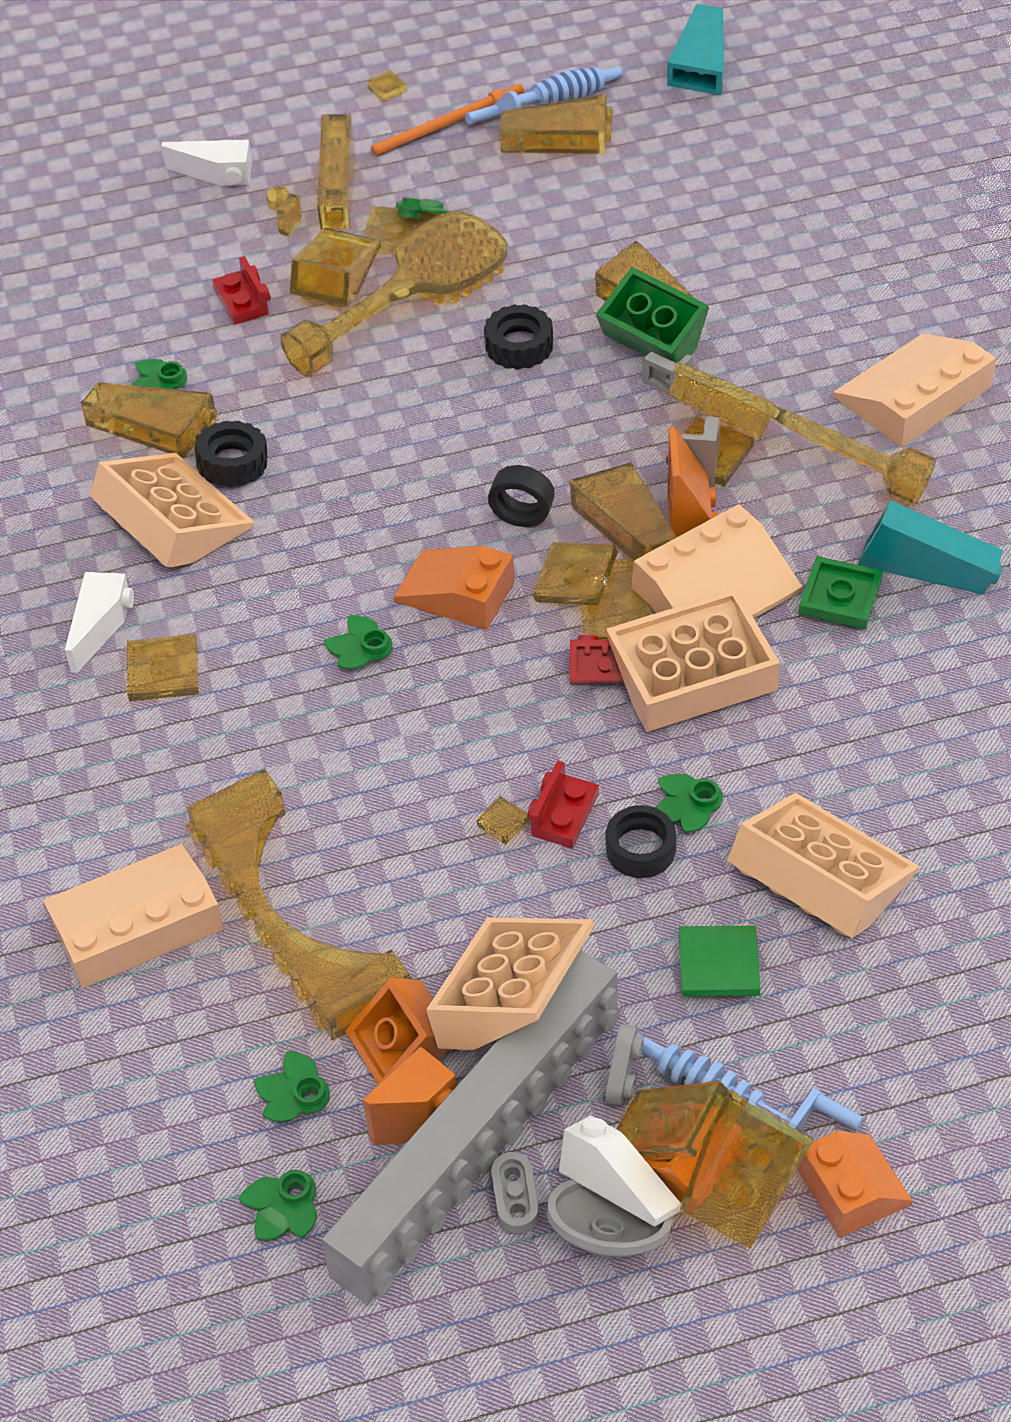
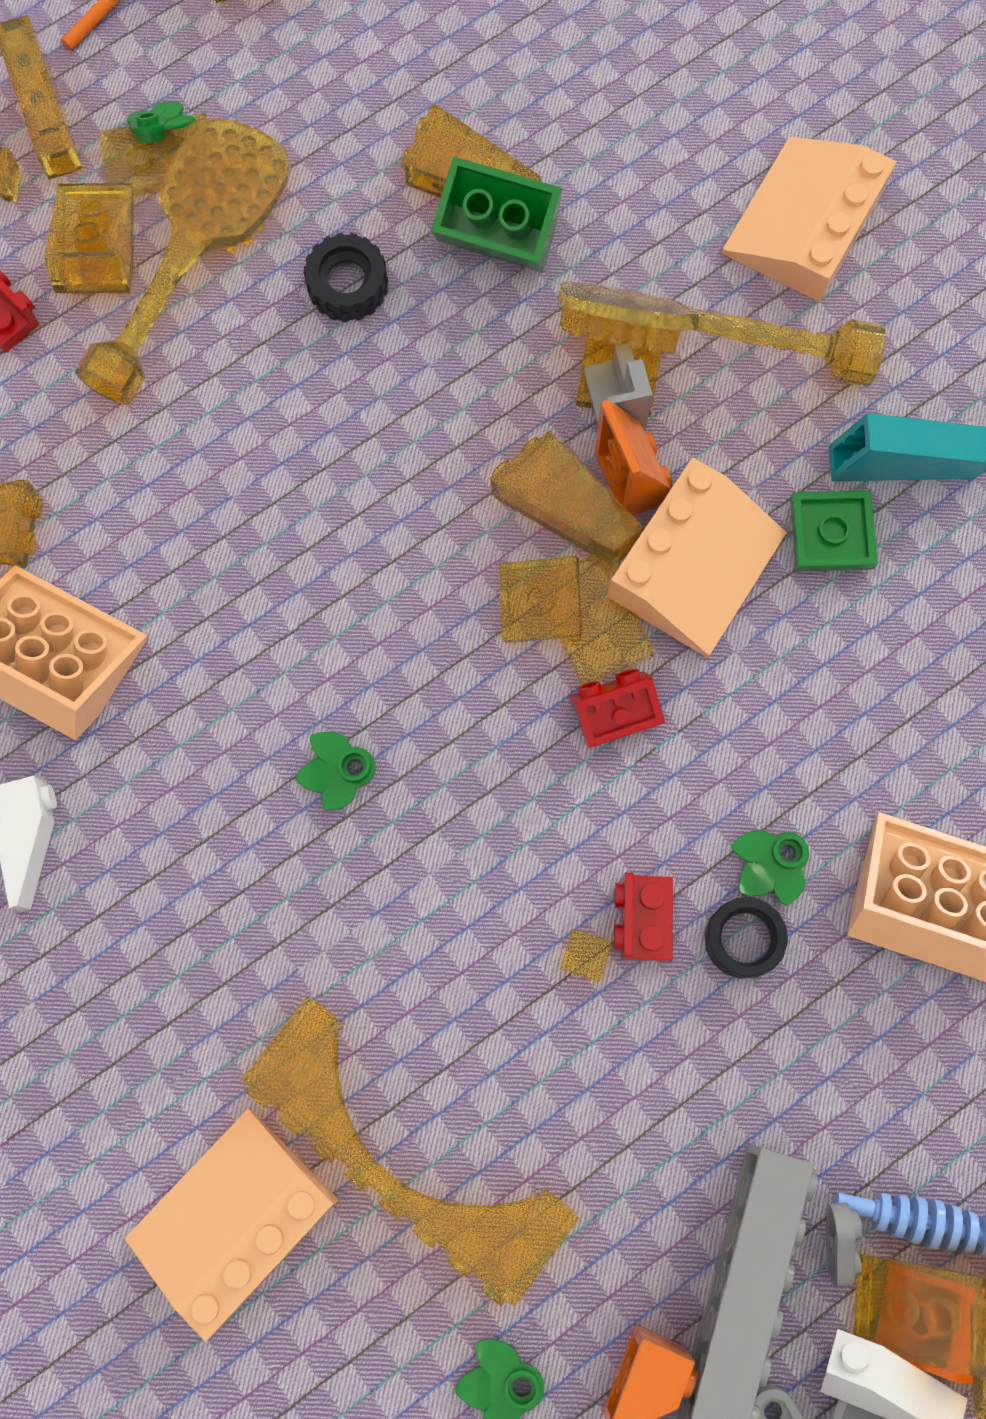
camera: 20 degrees left, 25 degrees up
clear yellow tile [127,634,199,702] -> none
black tyre [195,420,268,487] -> none
orange slope [345,977,449,1085] -> none
orange slope [394,545,515,630] -> none
light nougat slope [426,917,594,1051] -> none
black tyre [488,465,555,527] -> none
light nougat slope [606,589,780,732] -> none
light grey bracket [643,352,695,397] -> none
green slope [679,925,760,997] -> none

